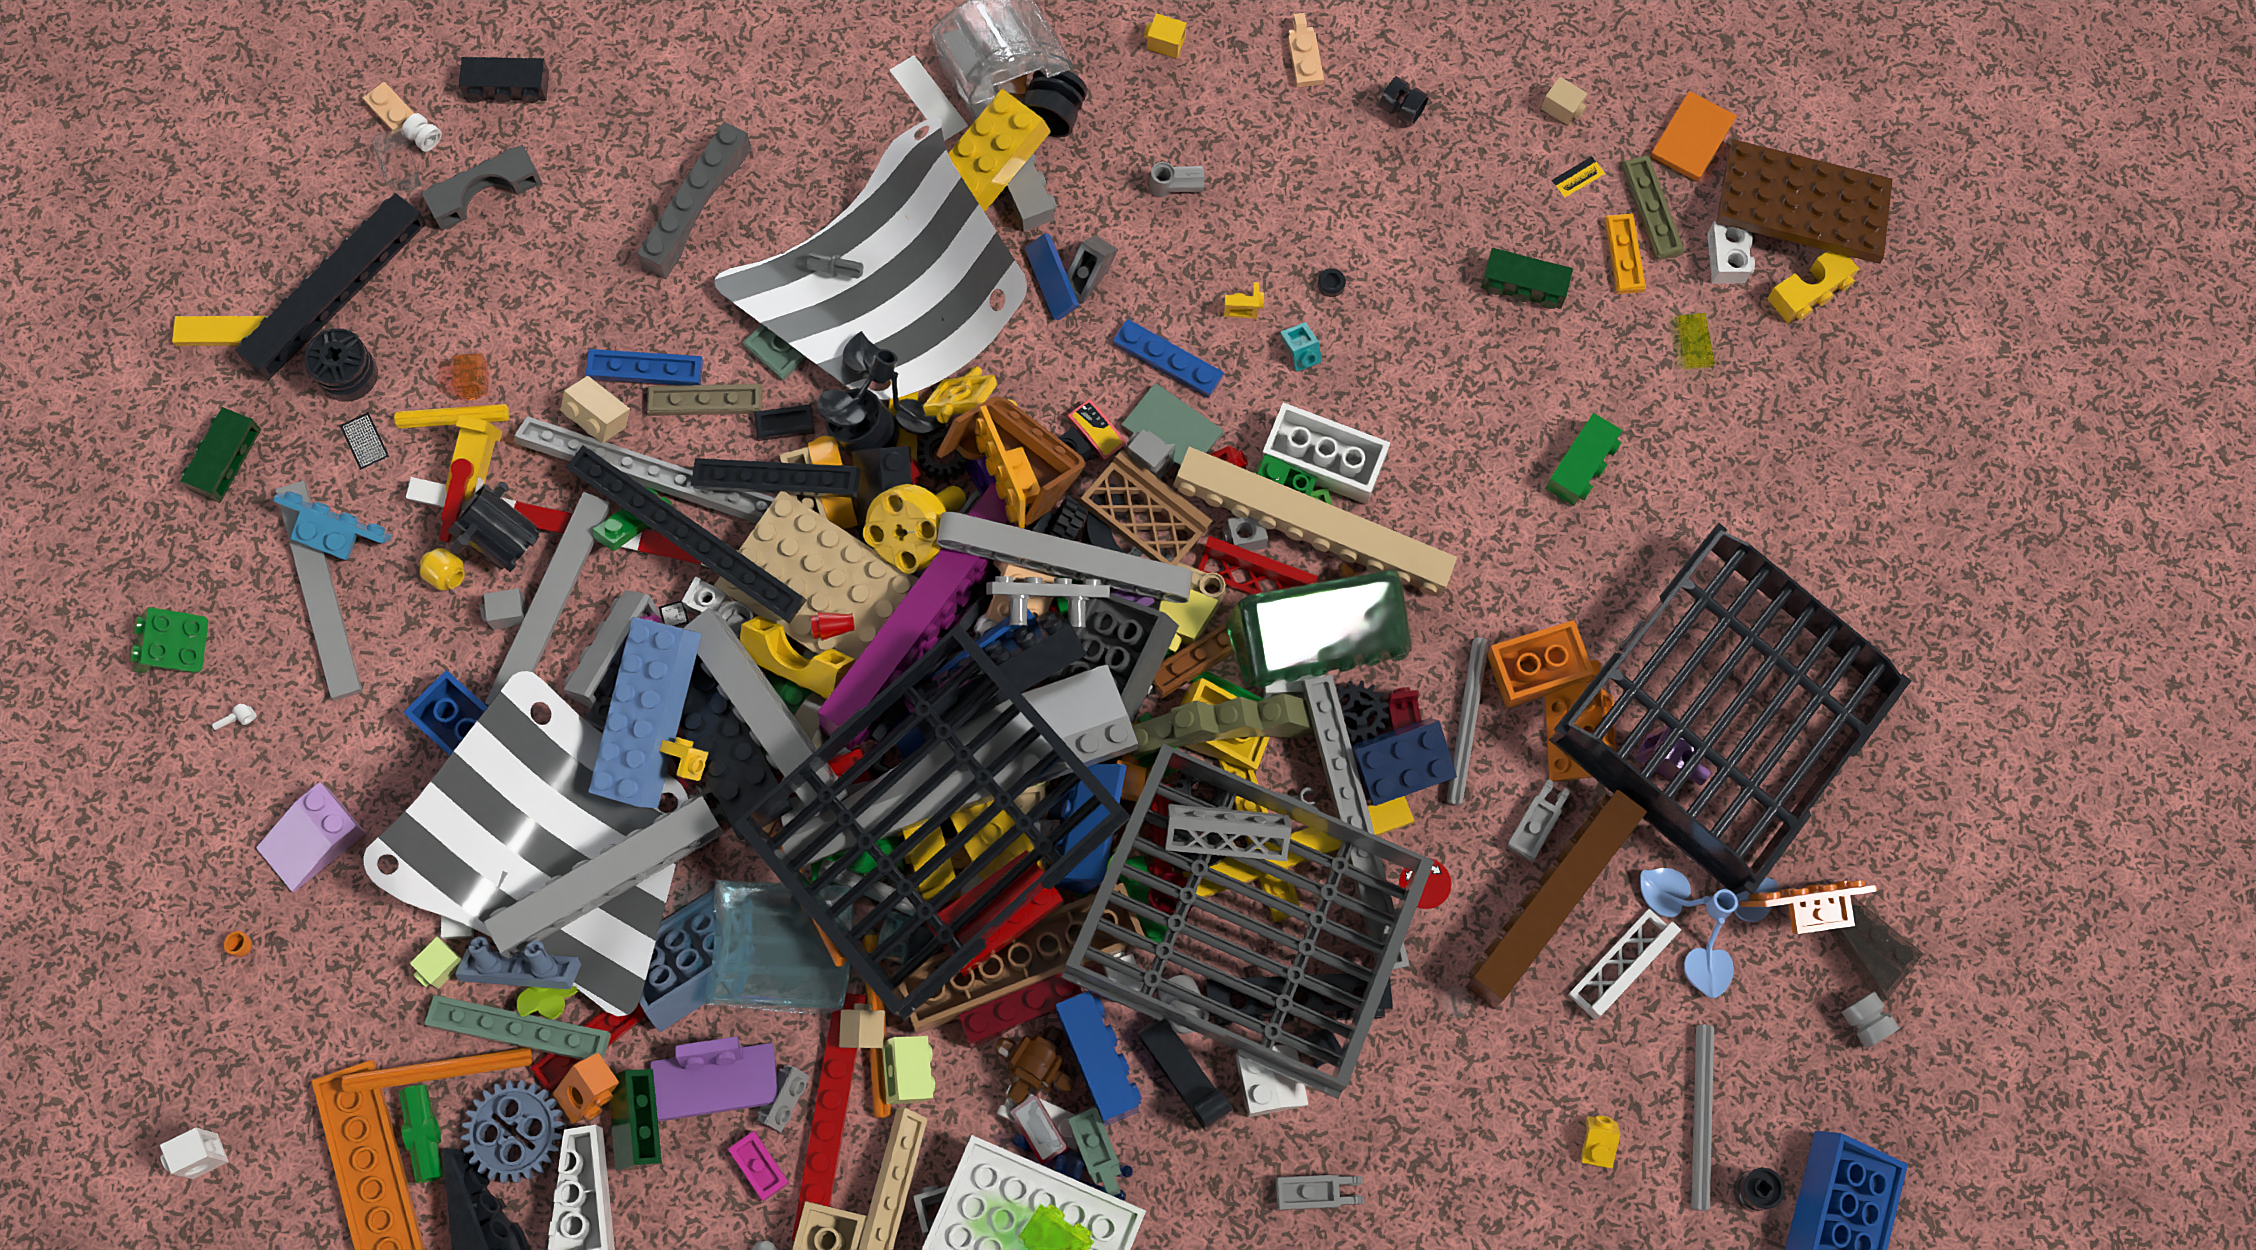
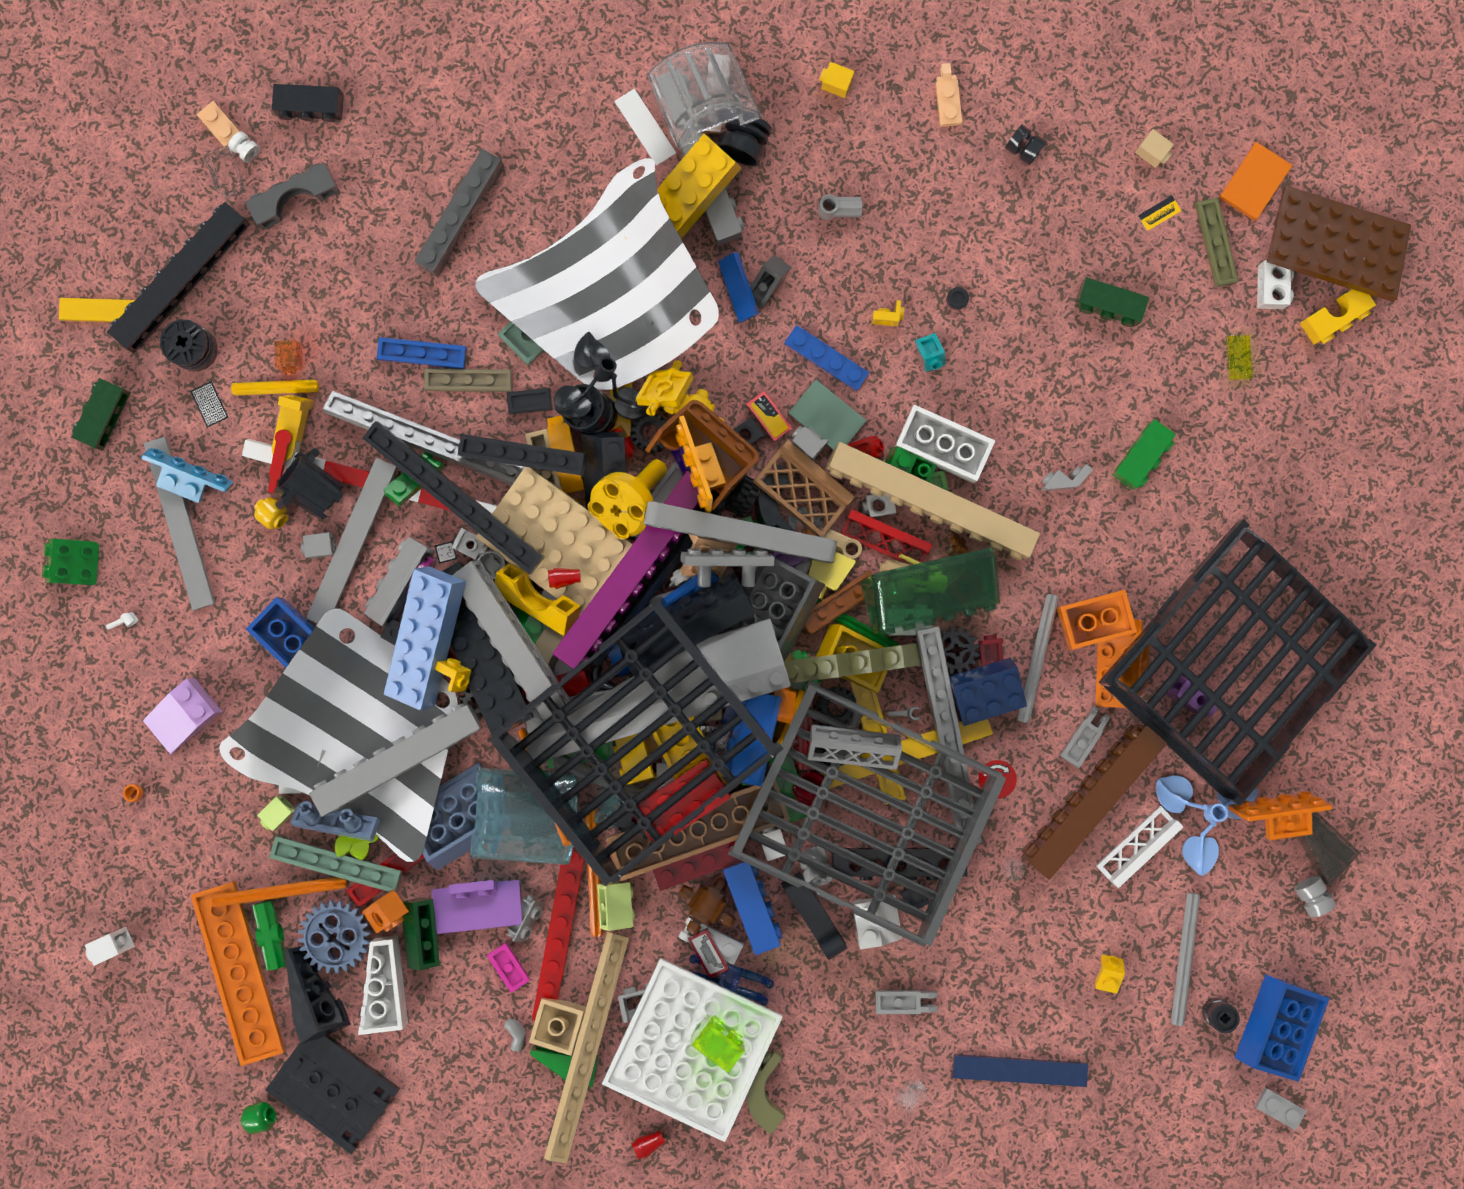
camera: 10 degrees right, 15 degrees up
tan brick [560,376,630,444] -> none
dark grey axle [807,252,864,279] -> none
tan brick [839,1004,885,1048] -> none
sand green hinge [1067,1107,1121,1196] -> none
light orange tile [1604,214,1646,294] -> none
none -> light grey slope [1041,464,1093,491]

